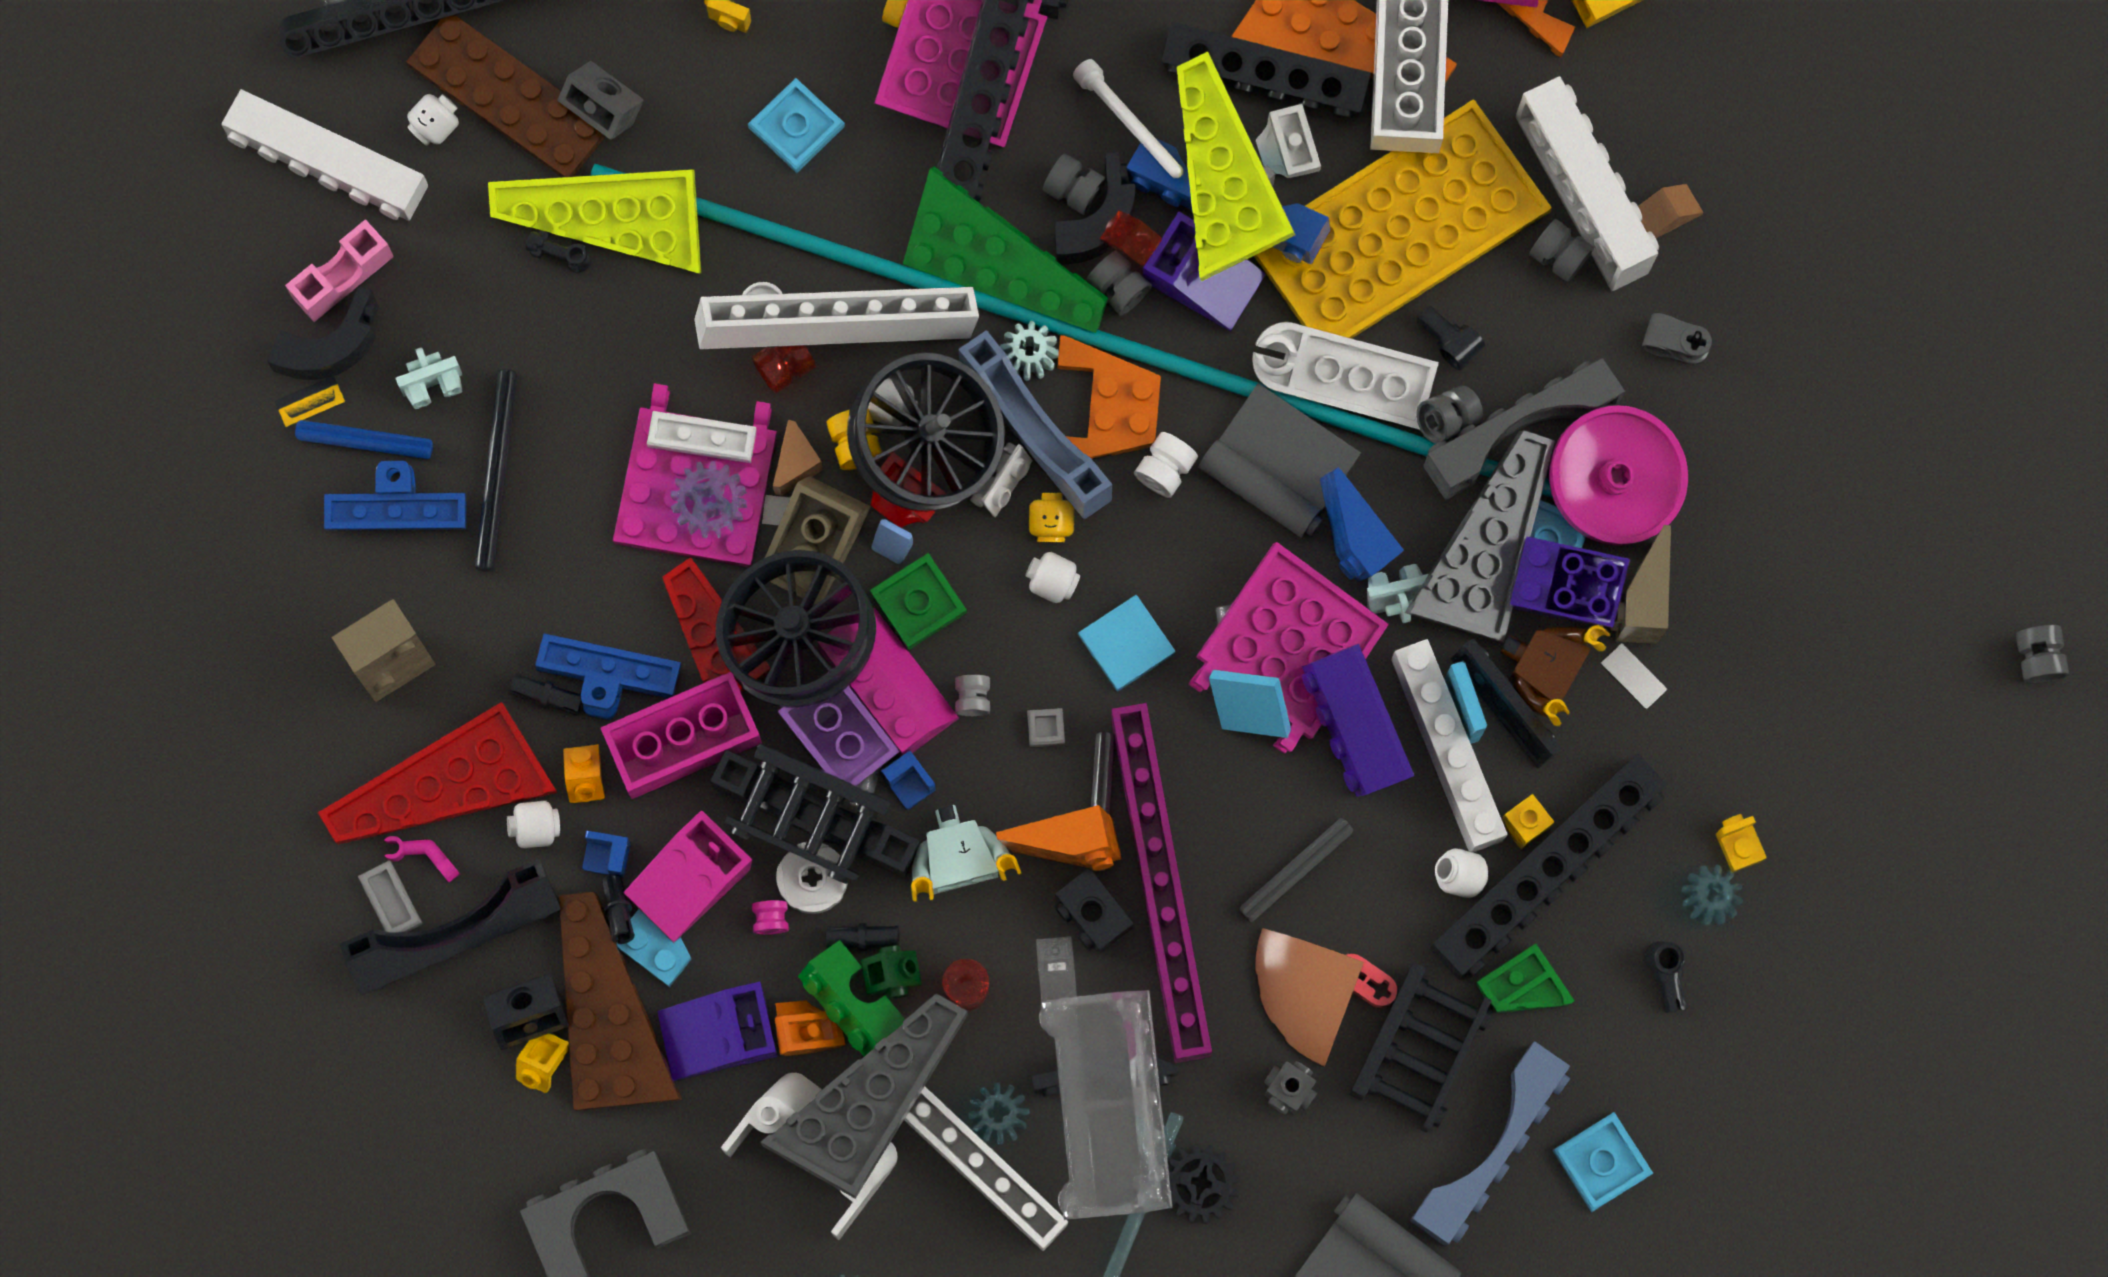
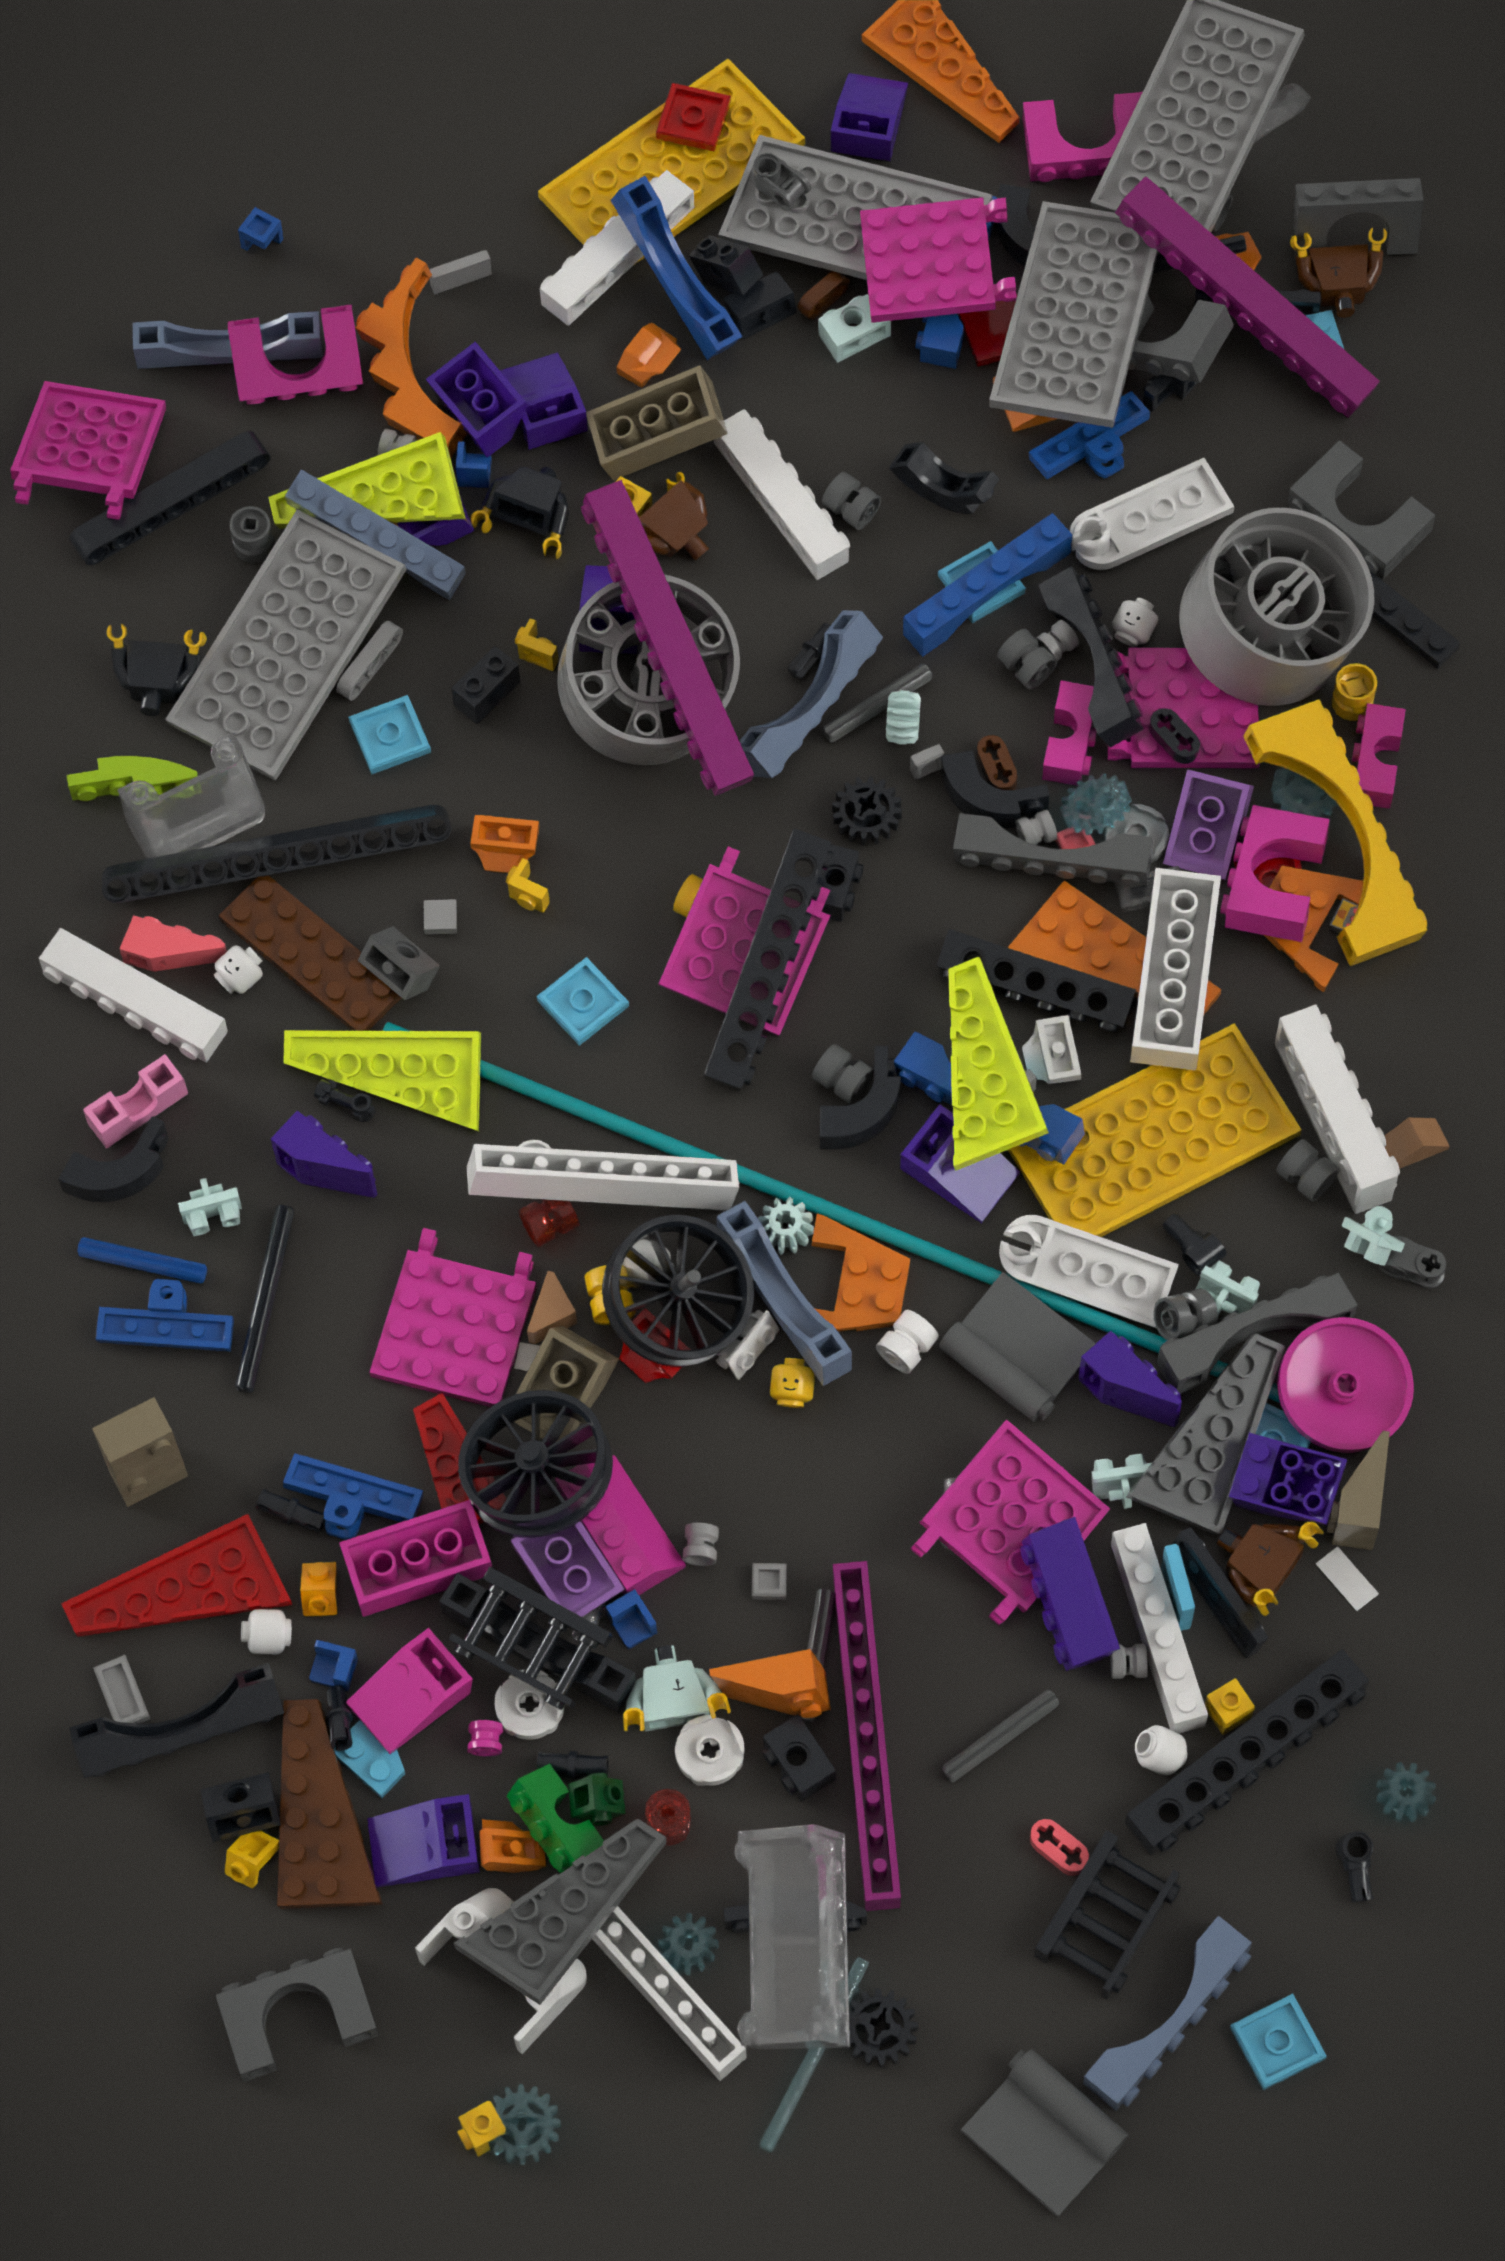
camera: 10 degrees right, 10 degrees down
sticker [275,376,345,427] -> none
dark pink arm [384,836,460,883] -> none
white tile [647,411,757,463] -> none
clear light blue gear [670,461,747,538] -> none
green plate [870,553,967,650] -> none
light blue slope [872,519,913,564] -> none
green wing [903,166,1108,333] -> none
white head [1025,552,1080,603] -> none
clear tile [1036,936,1078,1012] -> none
white piece [1073,59,1183,178] -> none
medium azure tile [1078,595,1176,692] -> none
dark grey wheel [1087,250,1152,316] -> none
clear red bracket [1100,210,1162,266] -> none
medium azure tile [1209,670,1291,738] -> none
nougat brick [1255,928,1364,1067] -> none
dark grey brick [1264,1061,1317,1115] -> none
blue slope [1320,467,1404,582] -> none
green wing [1475,944,1575,1014] -> none
yellow bracket [1715,814,1767,873] -> none
none -> coral slope [120,915,227,972]
none -> dark purple slope [271,1111,378,1198]
none -> light grey tile [424,899,457,935]
none -> white plate [675,1715,745,1786]
none -> dark purple slope [1078,1331,1182,1427]
none -> light grey wheel [1110,1643,1147,1679]
none -> light aqua hips [1195,1261,1260,1315]
none -> light aqua hips [1342,1206,1405,1266]

